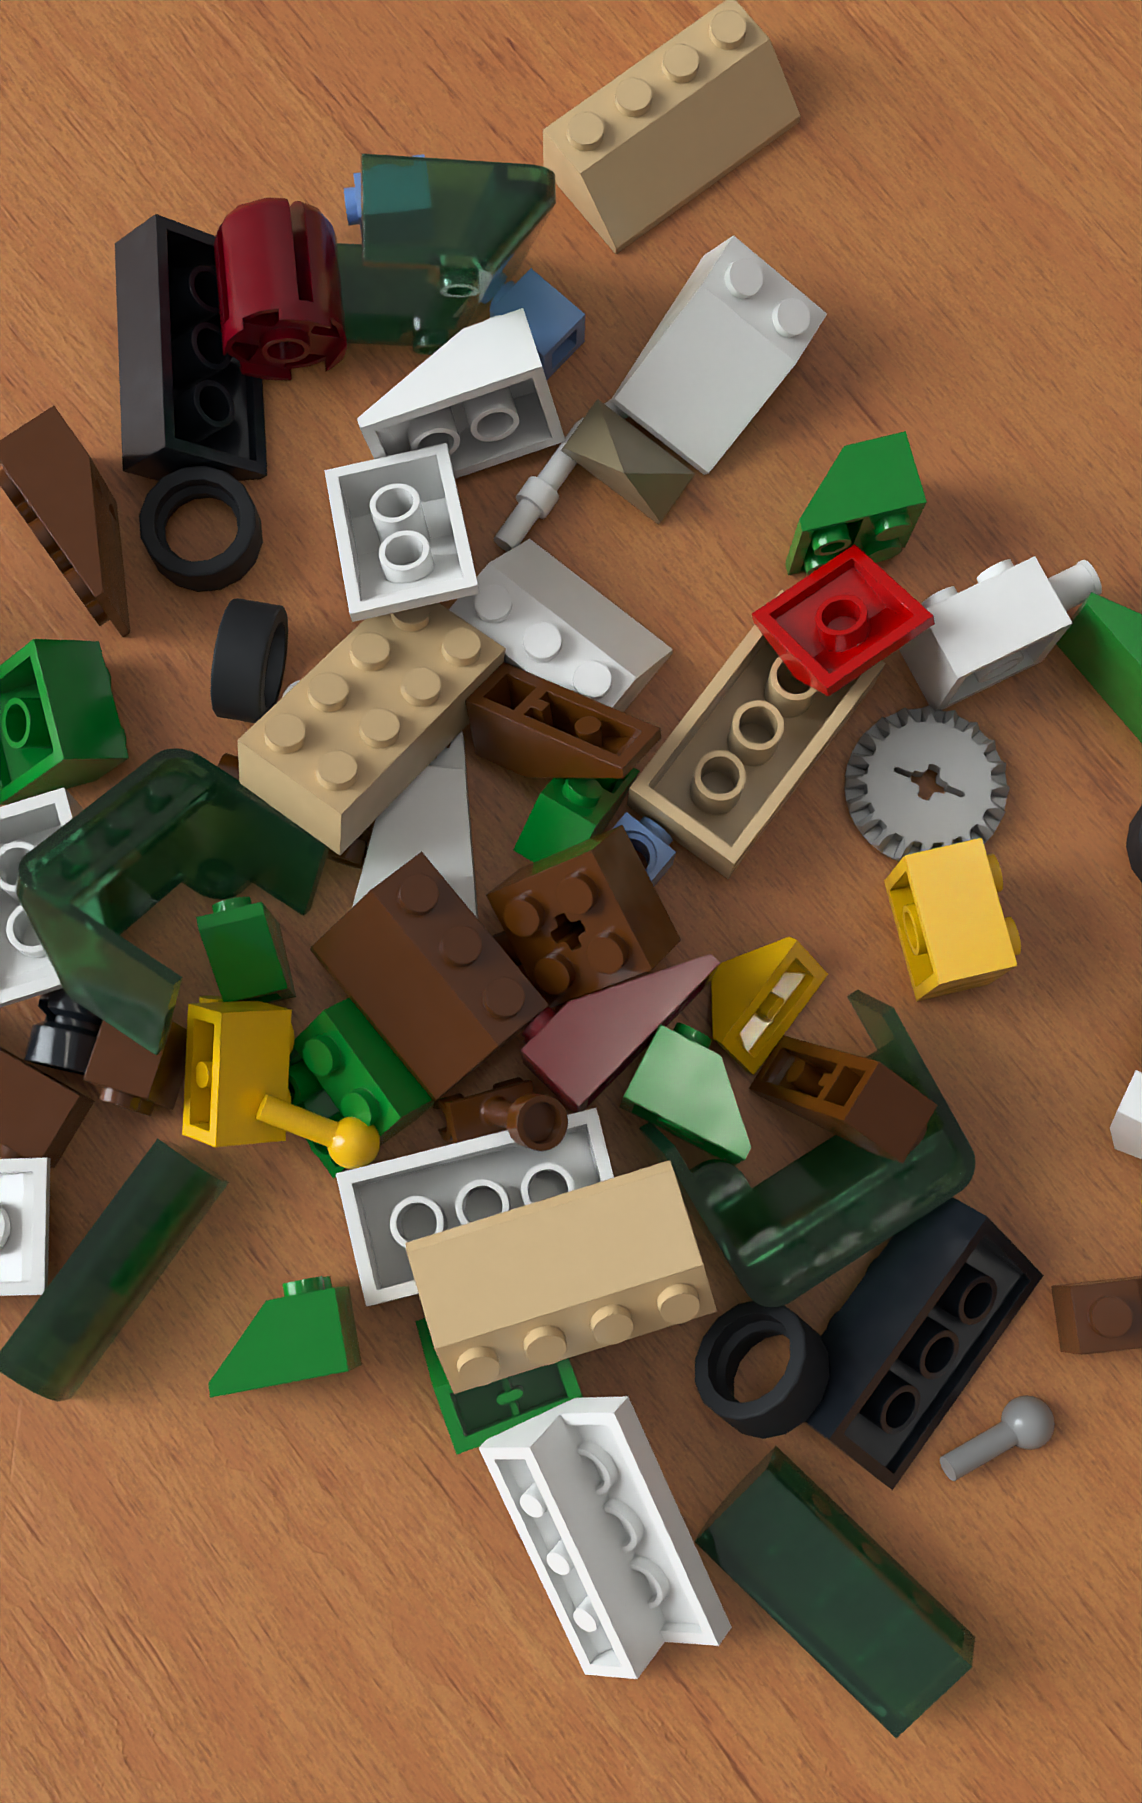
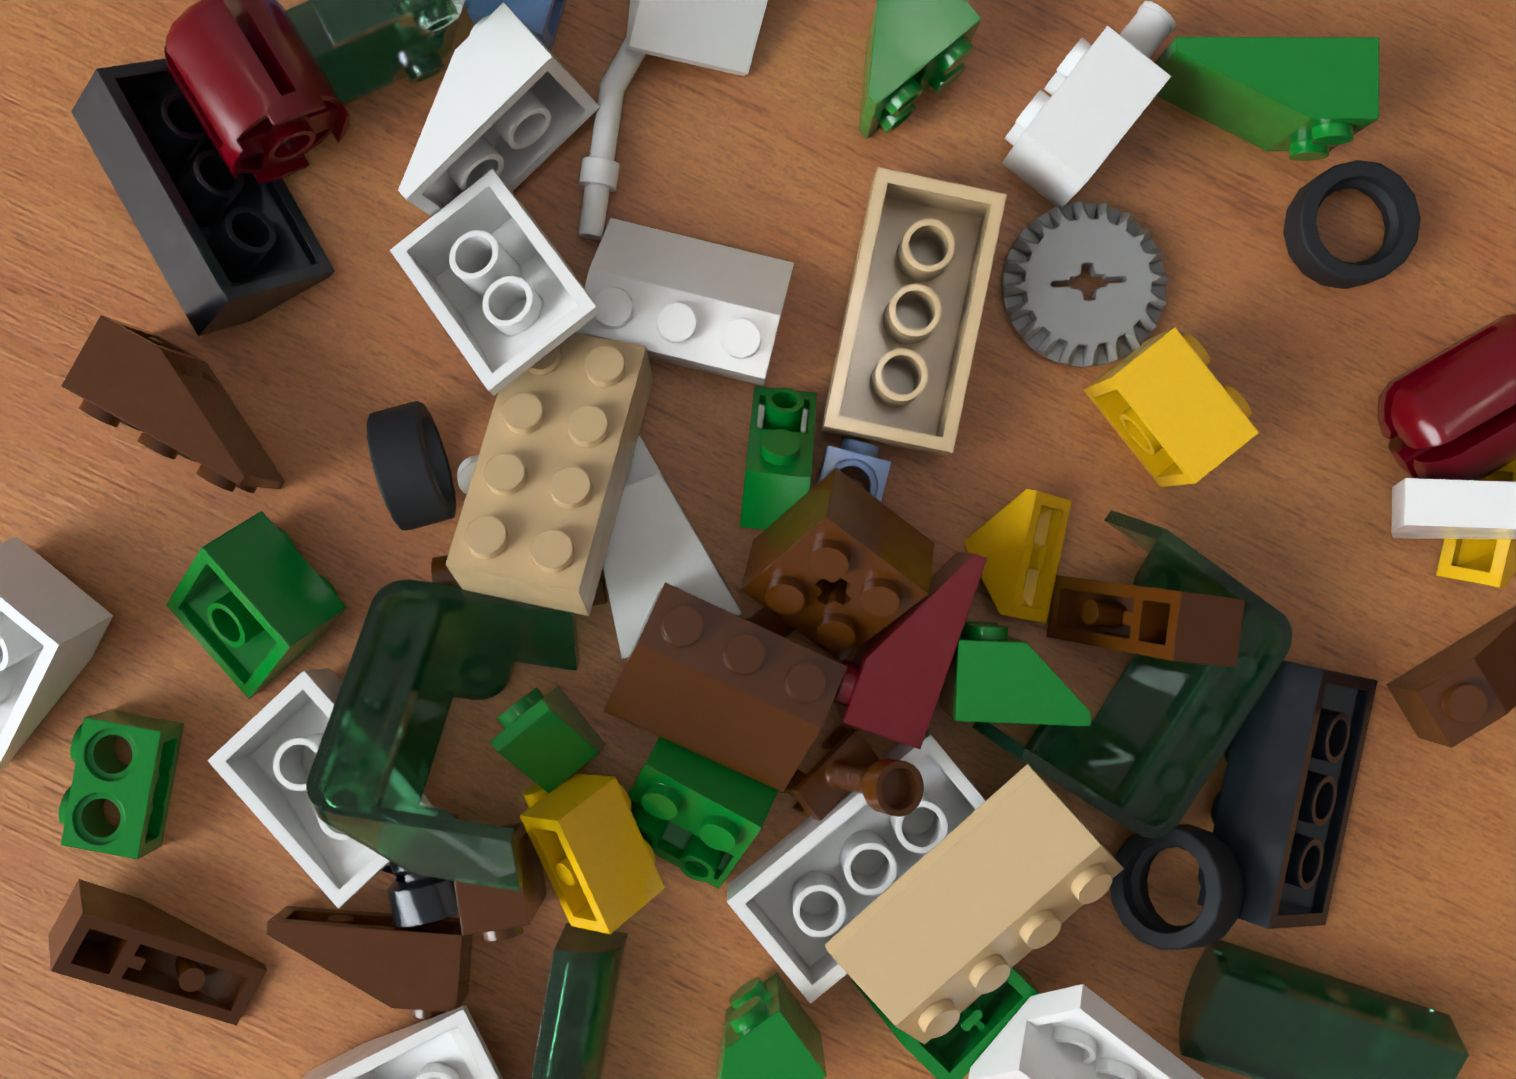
camera: 25 degrees left, 10 degrees up
black tyre [139,466,263,592] -> none
yellow bar [256,1094,380,1170] -> none
reddish brown slope [465,662,662,778] -> none
dark tan slope [561,399,695,524] -> none
red slope [751,544,935,697] -> none
light grey bar [940,1395,1055,1481] -> none

